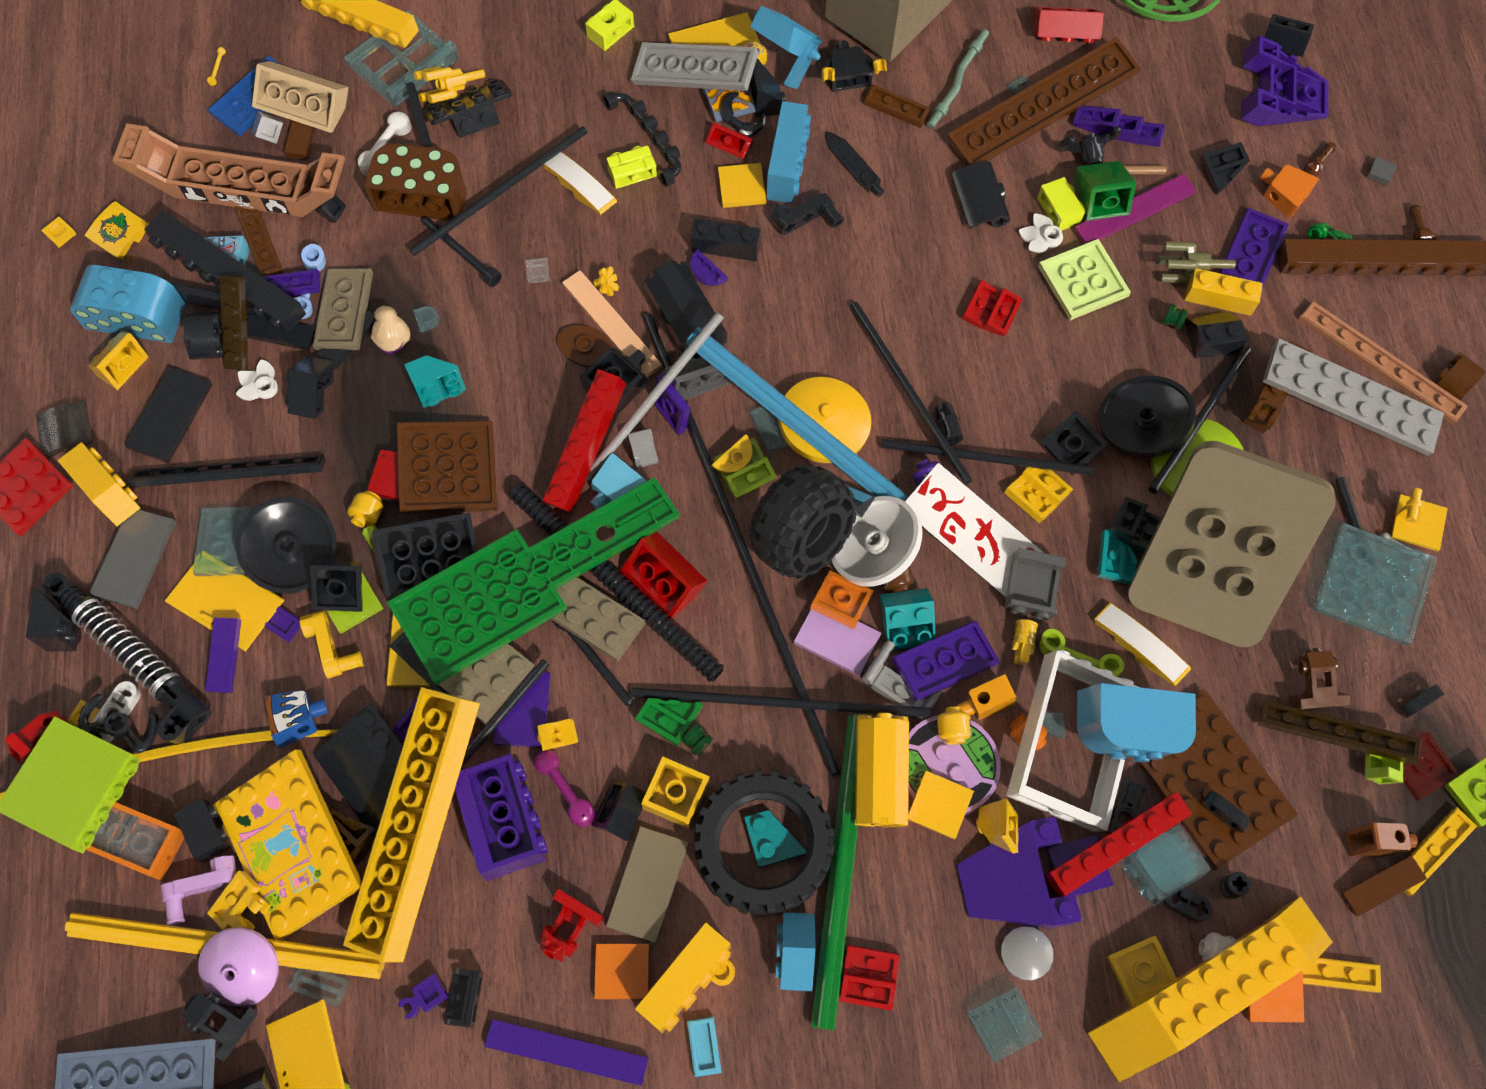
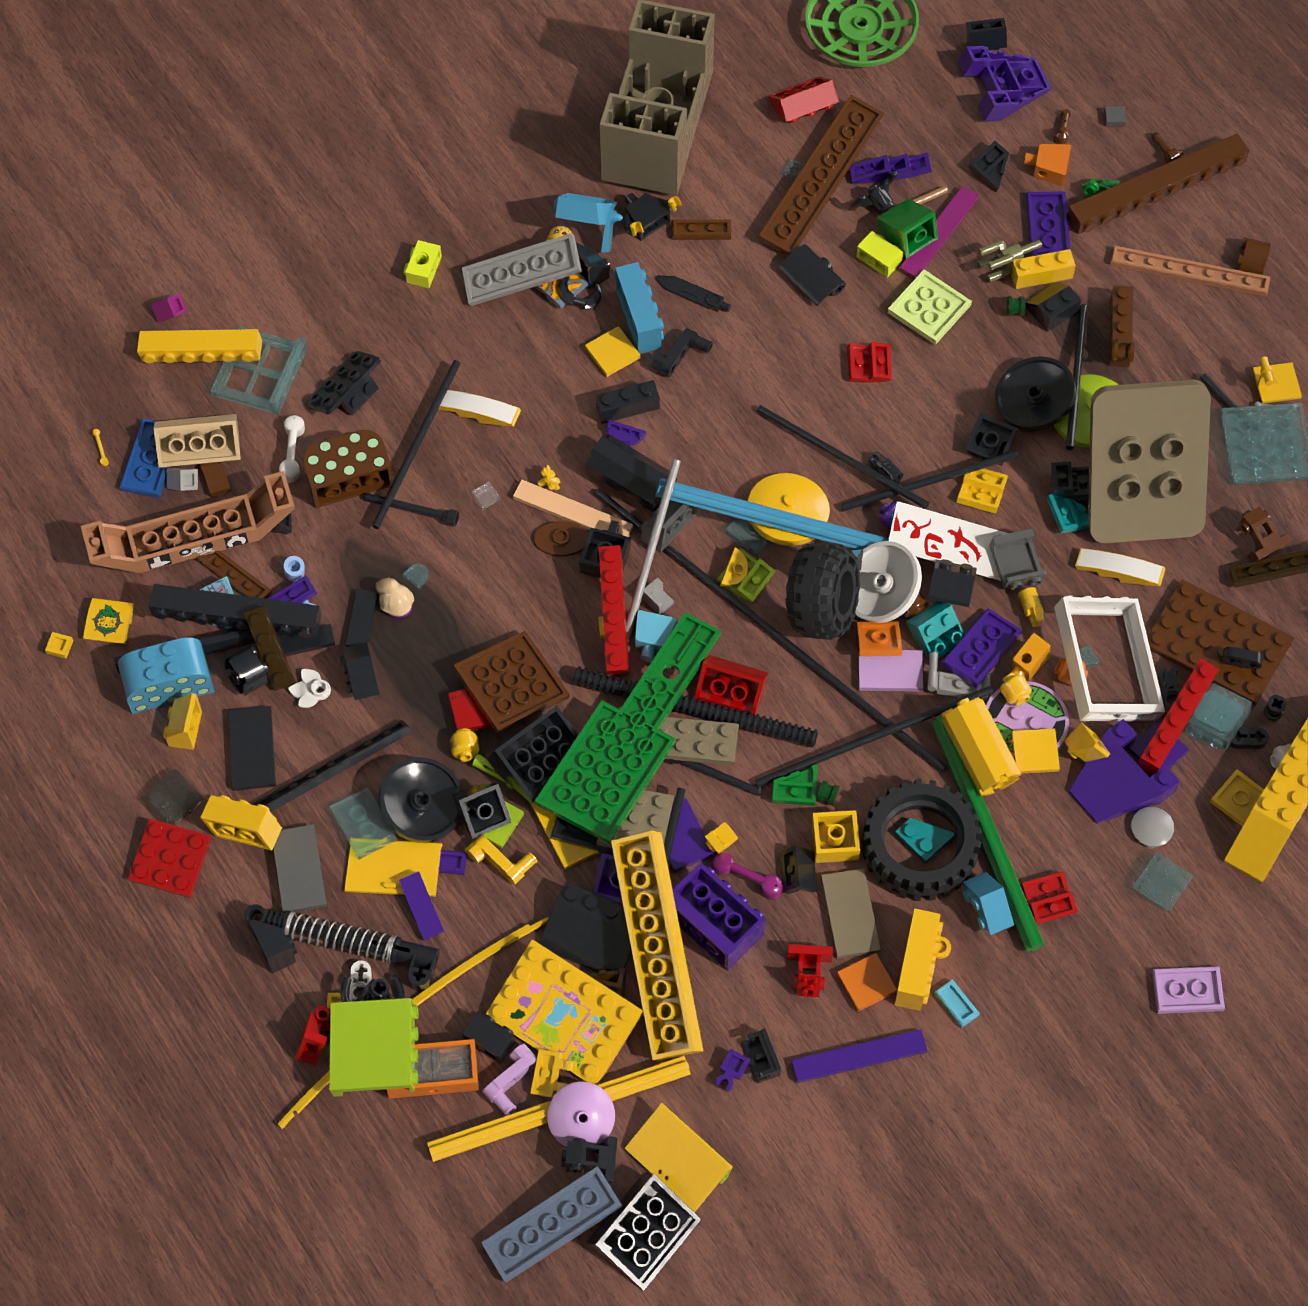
camera: 25 degrees left, 5 degrees down
blue torso [265,690,329,748] -> none
clear light blue tile [288,968,350,1008] -> none
dark tan tile [313,268,373,350] -> none
teal slope [404,355,466,408] -> none
black tile [405,82,432,148] -> none
yellow plant [413,66,485,103] -> none
black bar [602,91,681,187] -> none
neon yellow brick [606,145,657,189] -> none
dark purple tile [654,373,690,435] -> none
yellow tile [668,12,761,47] -> none
red slope [705,122,754,159] -> none
sand green bar [927,29,989,129] -> none
white plate [1019,214,1063,253] -> none
lime piece [1039,629,1124,677] -> none
dark azure brick [1077,683,1196,762] -> none
light grey plate [1262,339,1444,456] -> none
none -> black slope [928,559,977,607]

